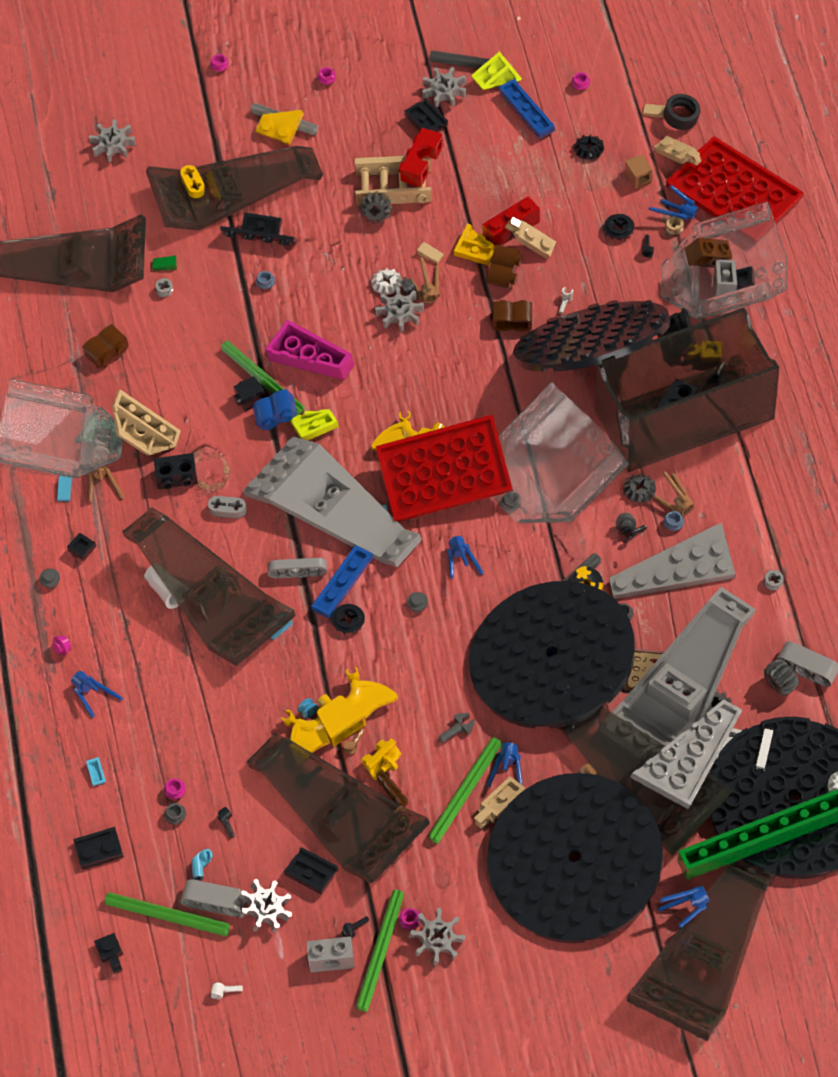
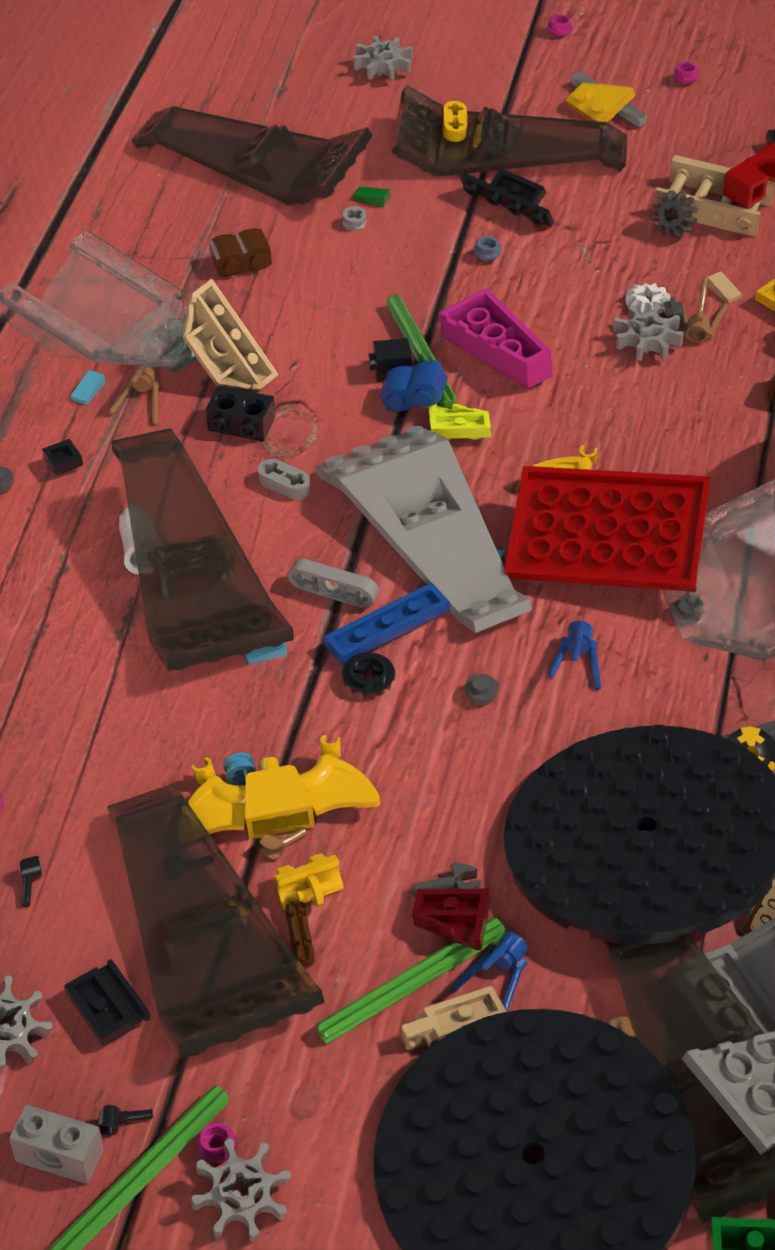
camera: 20 degrees right, 10 degrees down
none -> dark red wing [412,888,491,950]

